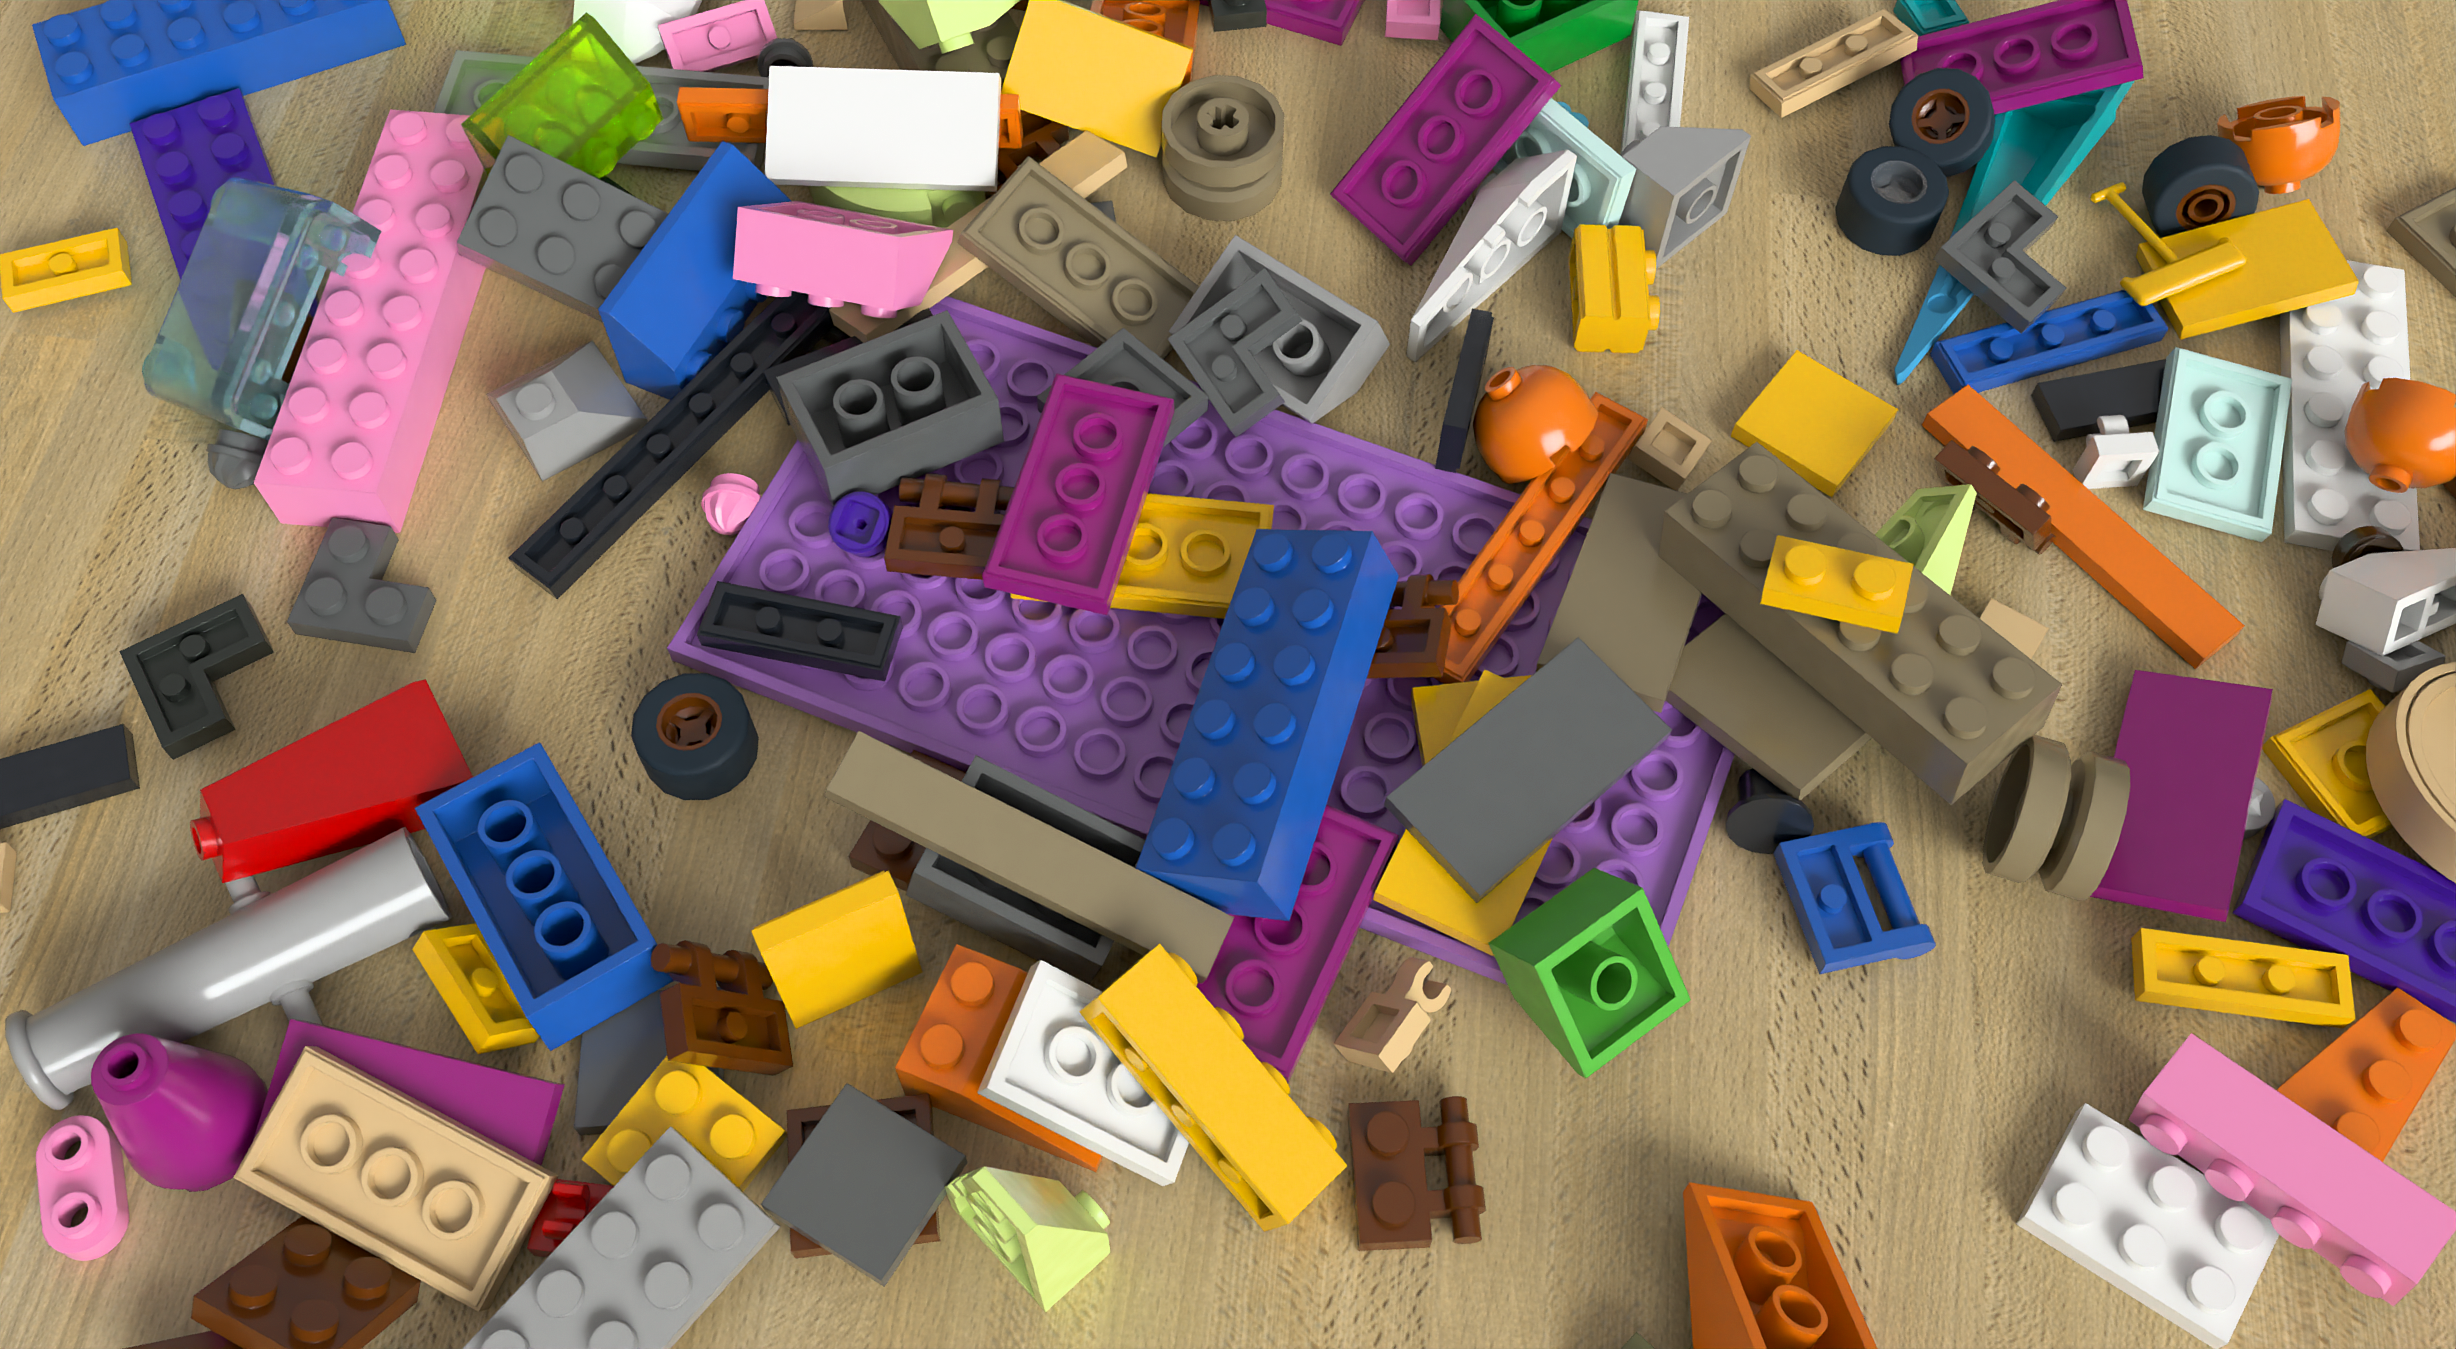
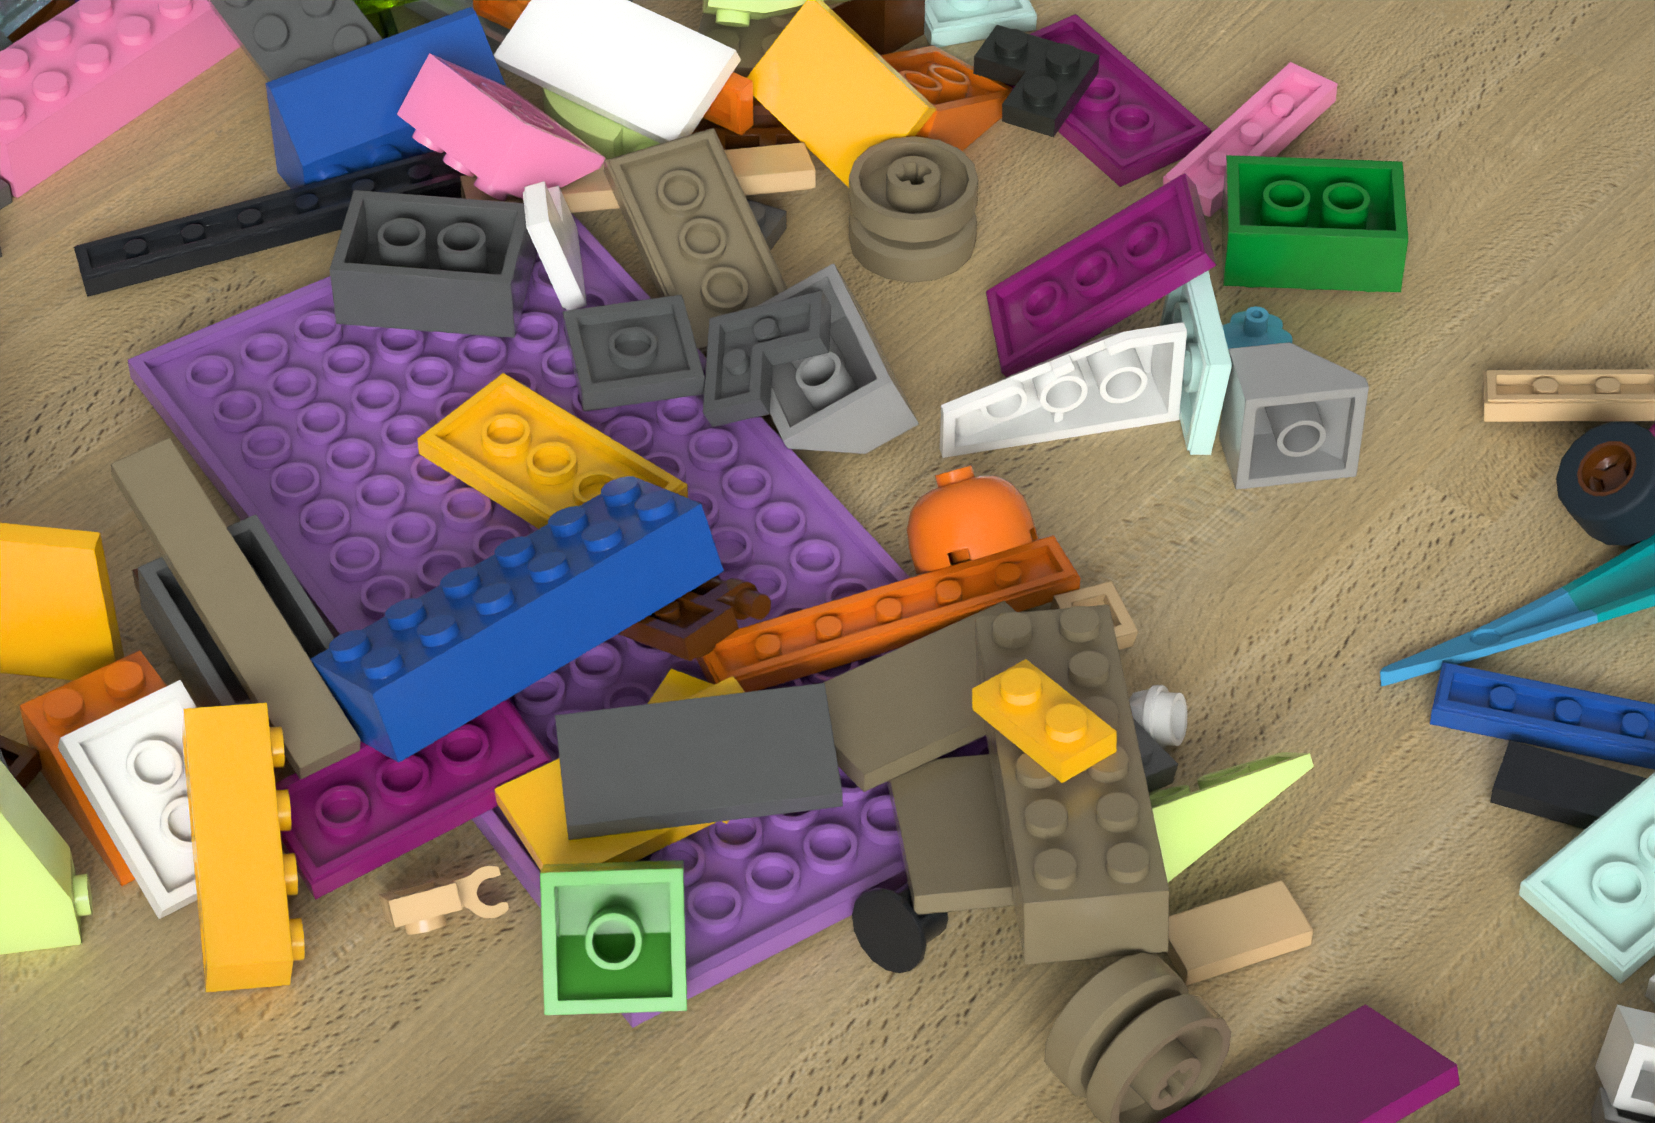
camera: 35 degrees right, 15 degrees down
light grey slope [486,341,648,481] -> none
black wheel [631,673,759,800] -> none
black tile [697,581,903,682] -> none
bright pink plate [701,473,761,537] -> none
dark purple tile [828,492,893,557] -> none
reddish brown plate [884,473,1014,580] -> none
magenta tile [982,373,1174,615] -> none
reddish brown plate [1347,1096,1486,1251] -> none
black tile [1435,308,1494,473] -> none
yellow brick [1568,224,1660,353] -> none
white tile [1620,10,1689,154] -> none
yellow tile [1731,350,1898,498] -> none
blue plate [1773,822,1936,974] -> none
black wheel [1835,146,1949,256] -> none
orange tile [1922,385,2245,669] -> none
dark grey plate [1933,180,2067,334] -> none
reddish brown plate [1934,440,2056,555] -> none
white tile [2073,415,2159,489] -> none
none -> white tile [523,181,587,311]

